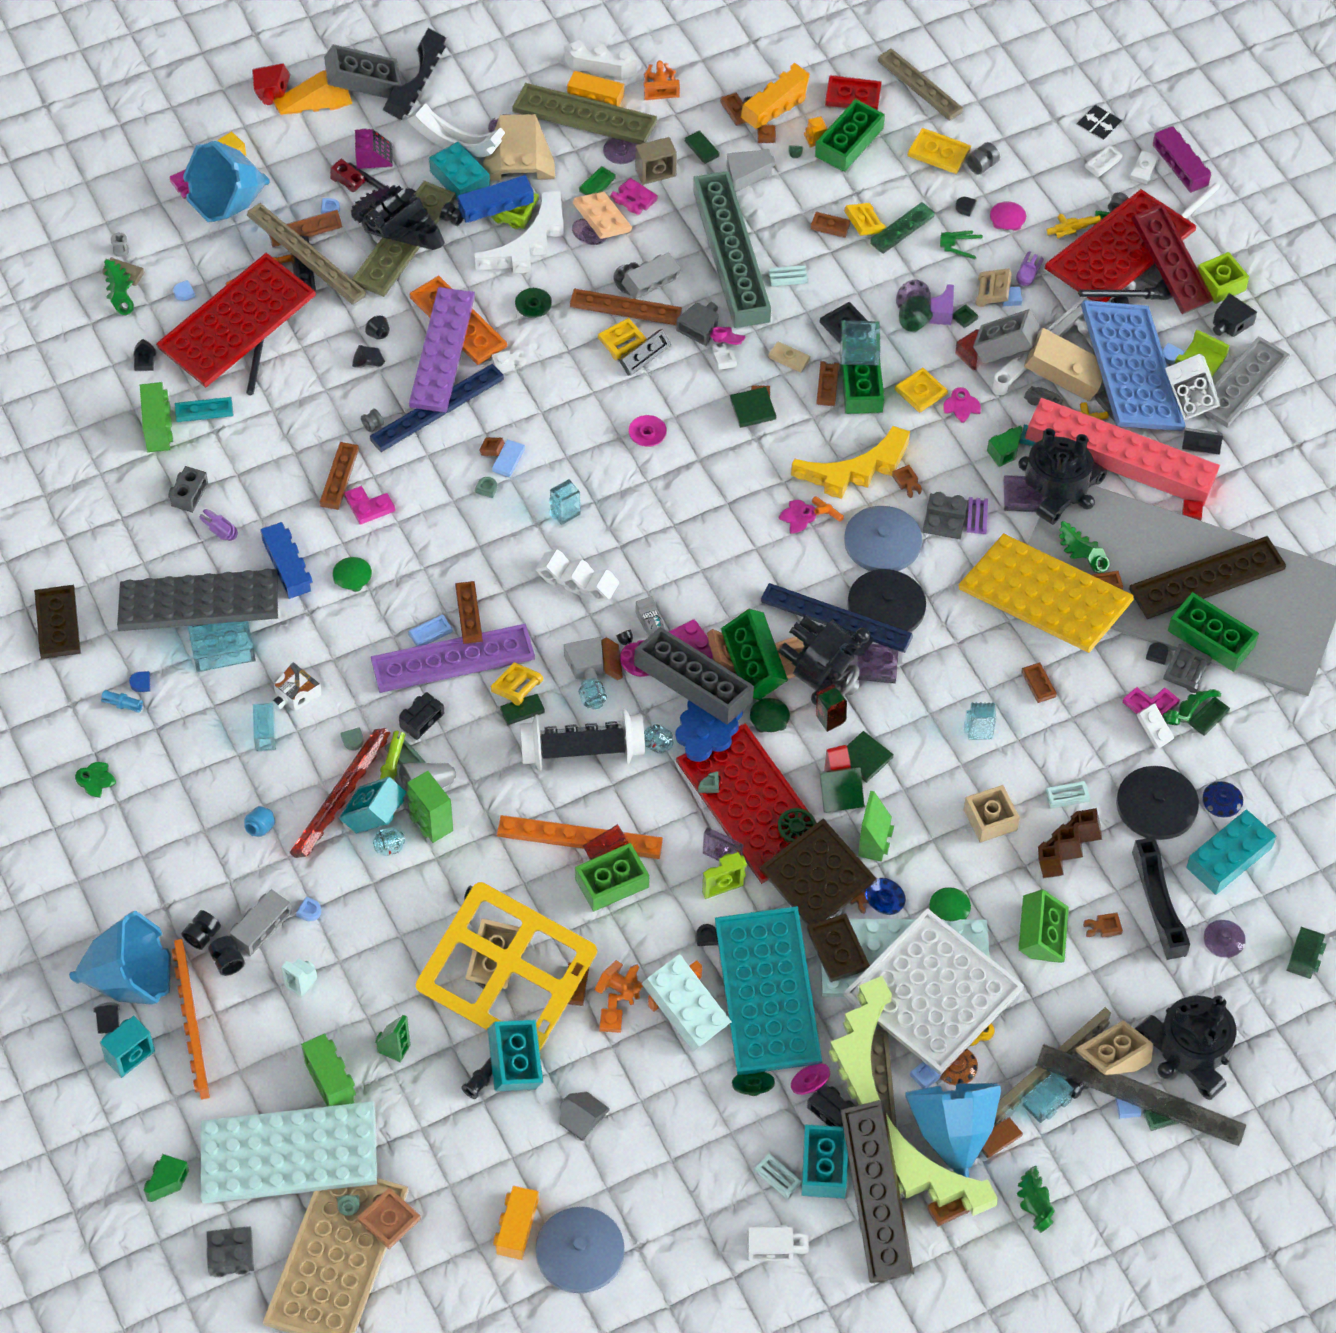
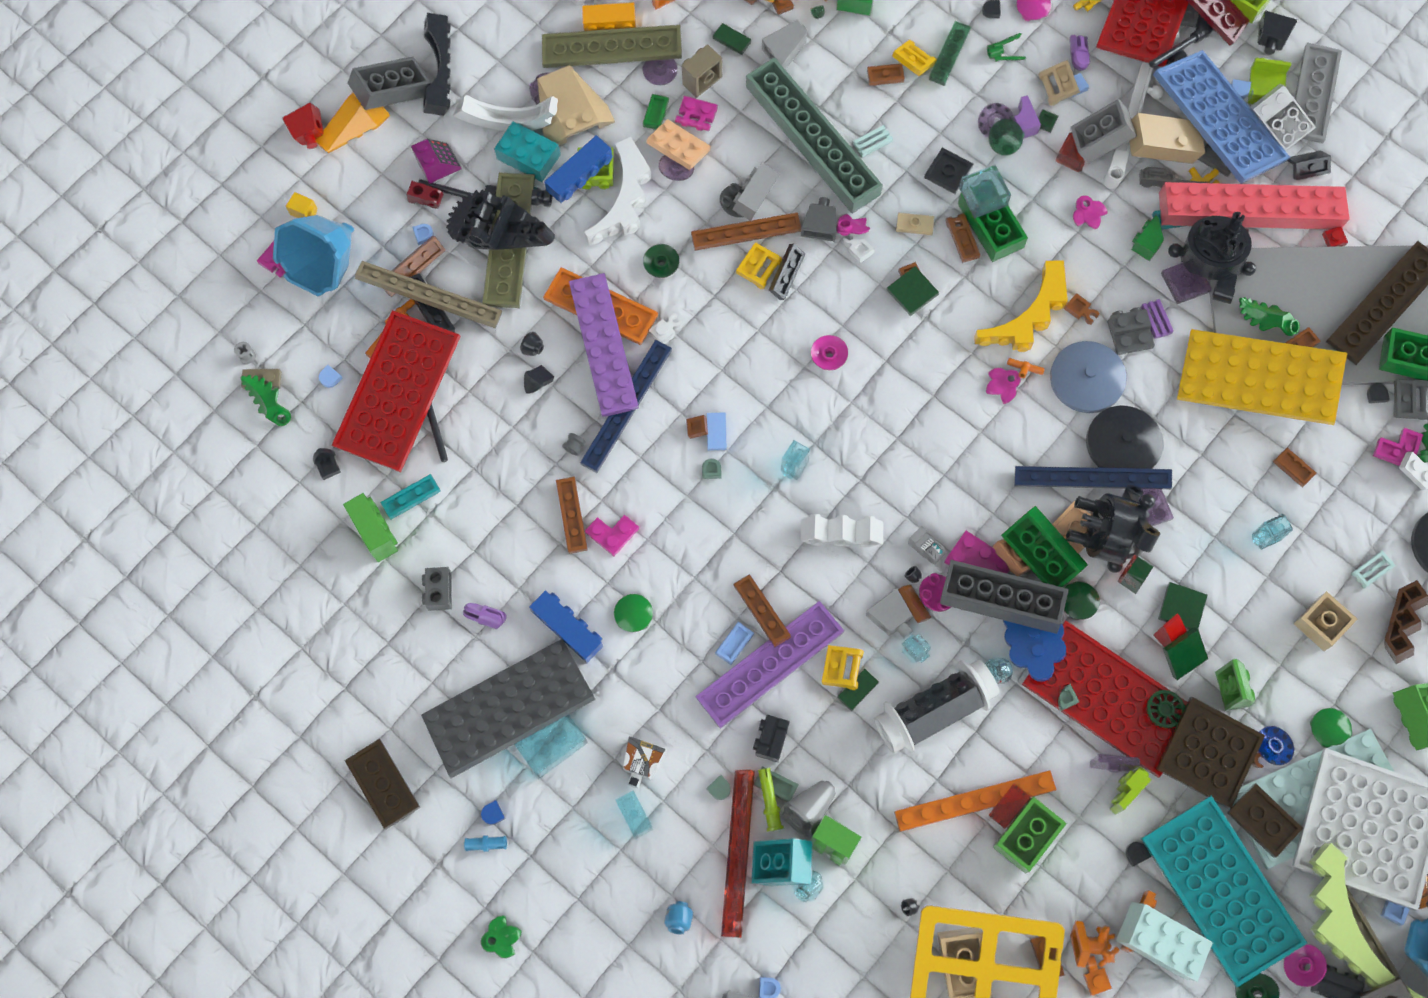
camera: 20 degrees left, 15 degrees up
yellow plate [895,368,948,413] -> none

